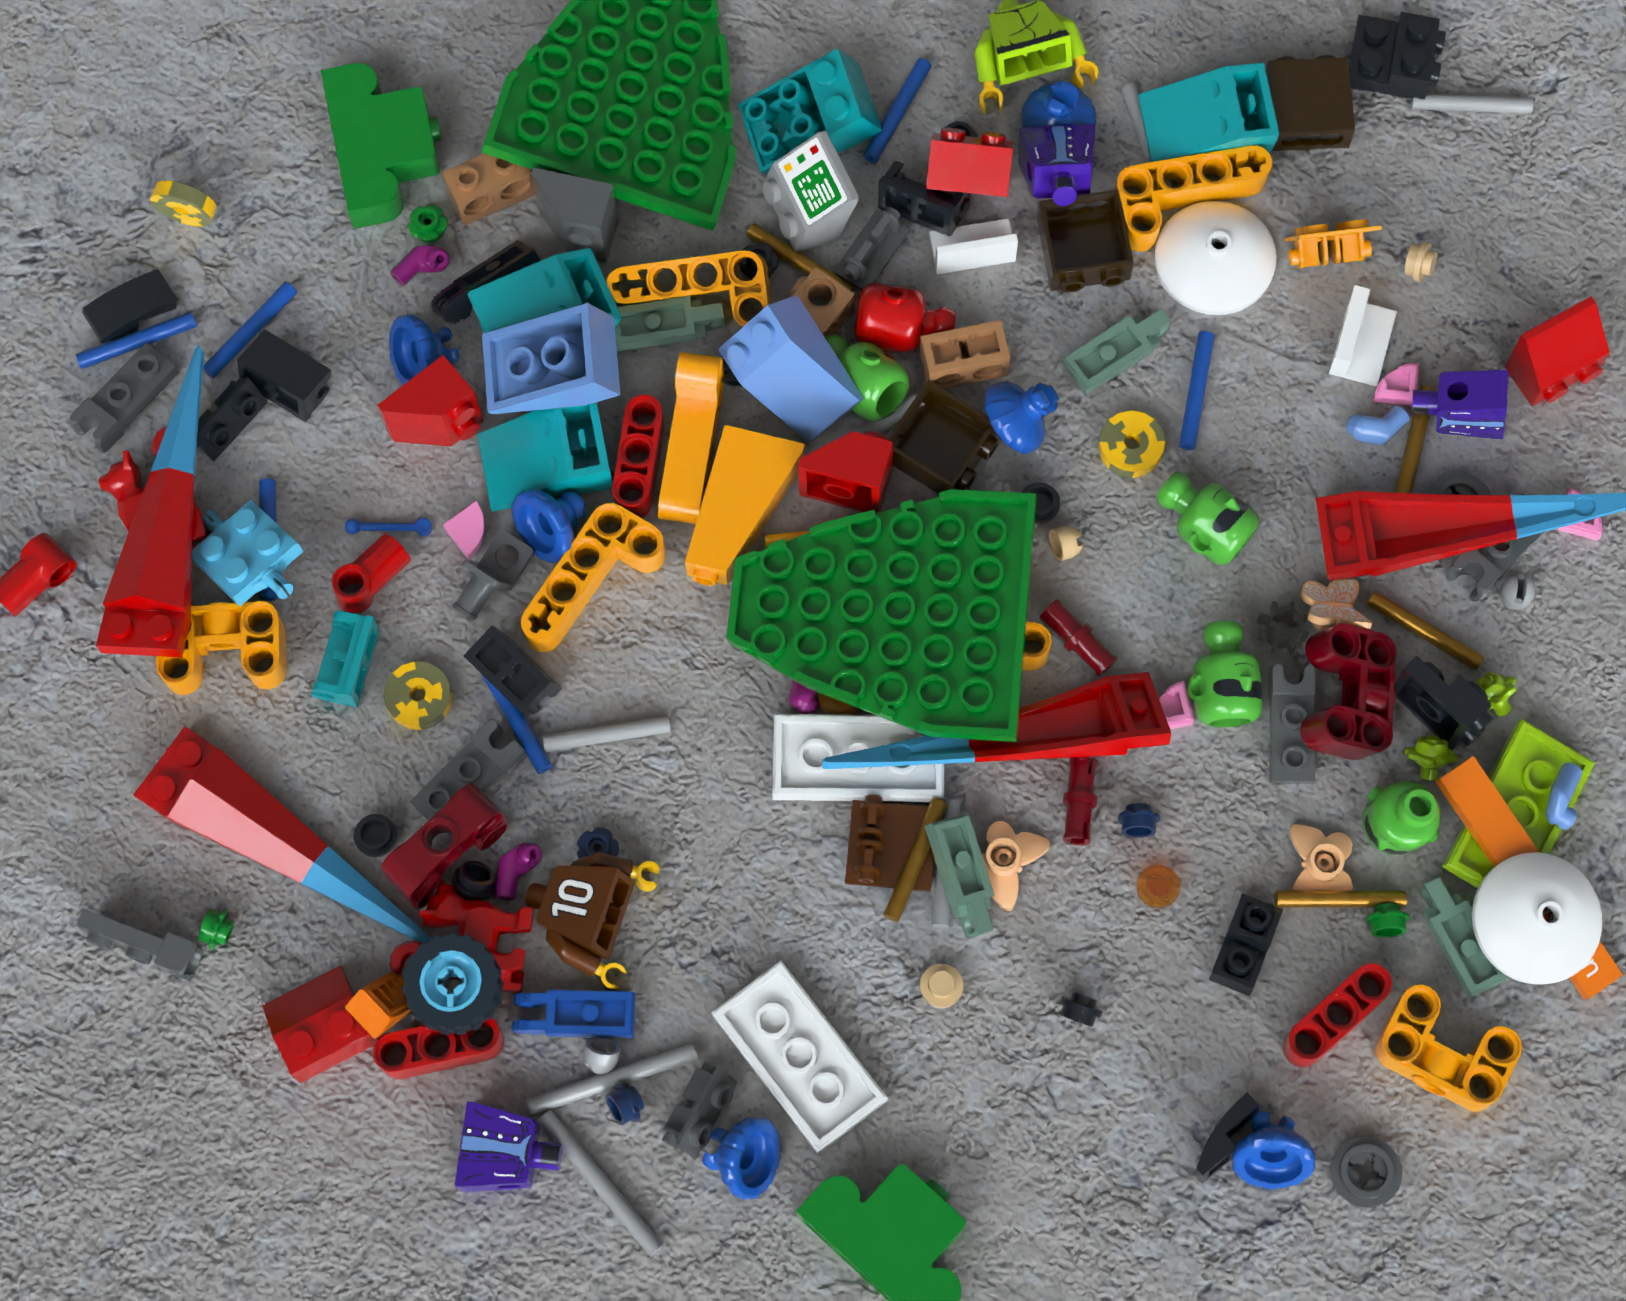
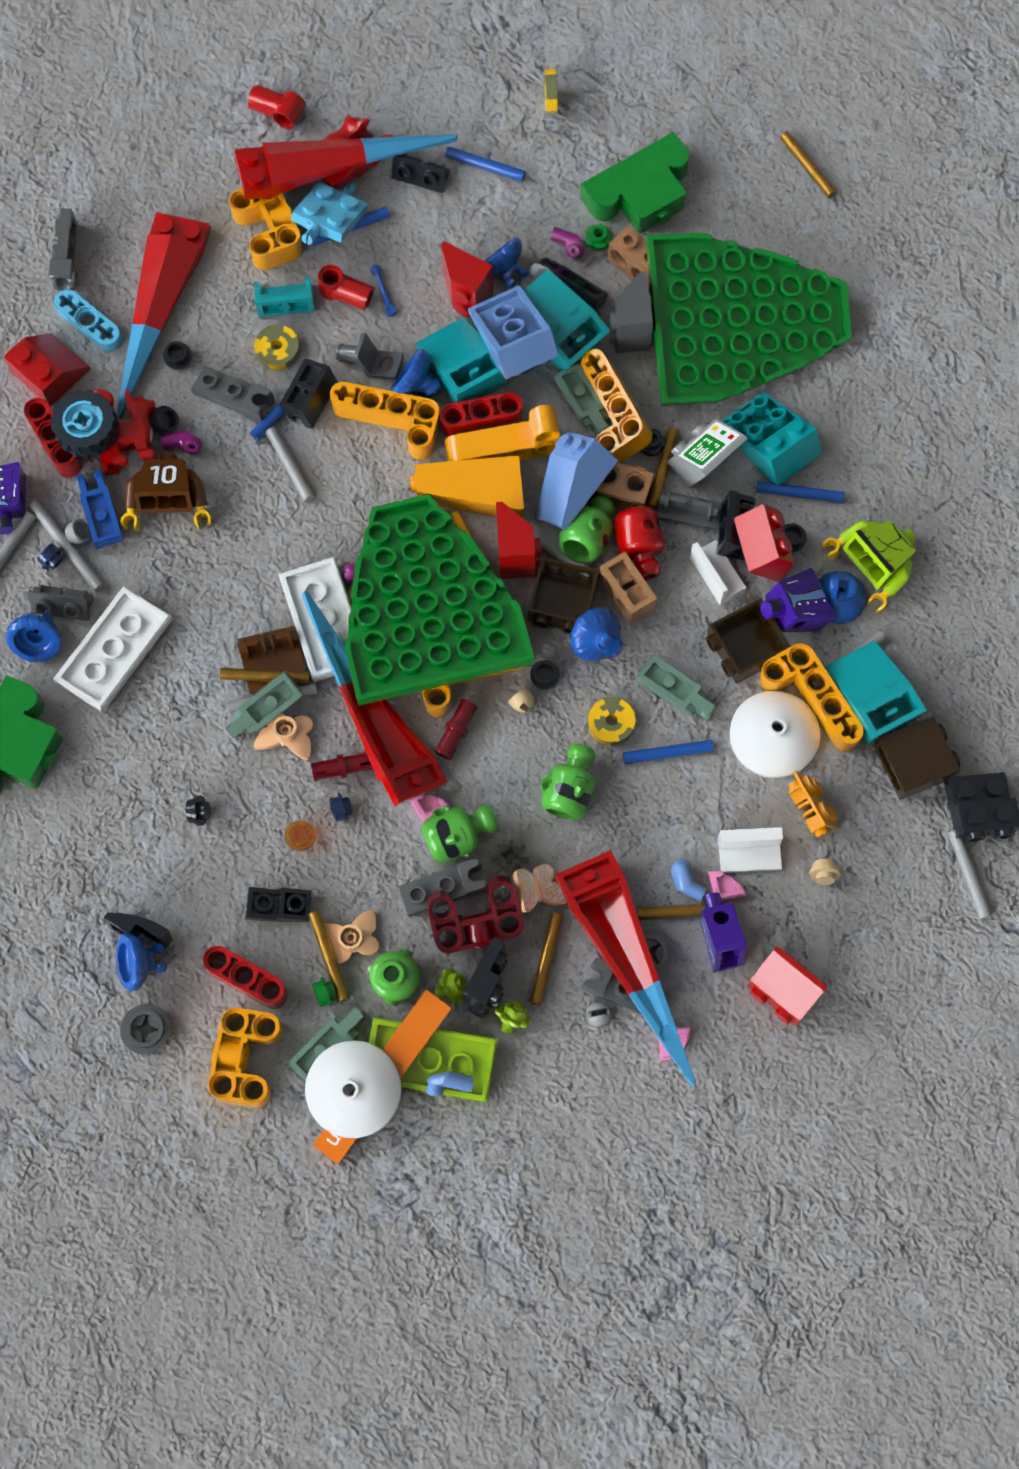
camera: 70 degrees right, 0 degrees up
dark grey plate [70,343,179,453] -> none
blue piece [76,312,197,369] -> none
black slope [82,269,178,344] -> none
green plate [198,908,234,950] -> none
black hinge [237,329,332,422] -> none
orange slope [345,971,412,1039] -> none
dark red beam [380,782,508,910] -> none
bright pink tile [443,501,485,560] -> none
dark blue plate [577,827,619,859] -> none
tan plate [920,964,964,1008] -> none
none -> medium azure beam [54,290,122,351]

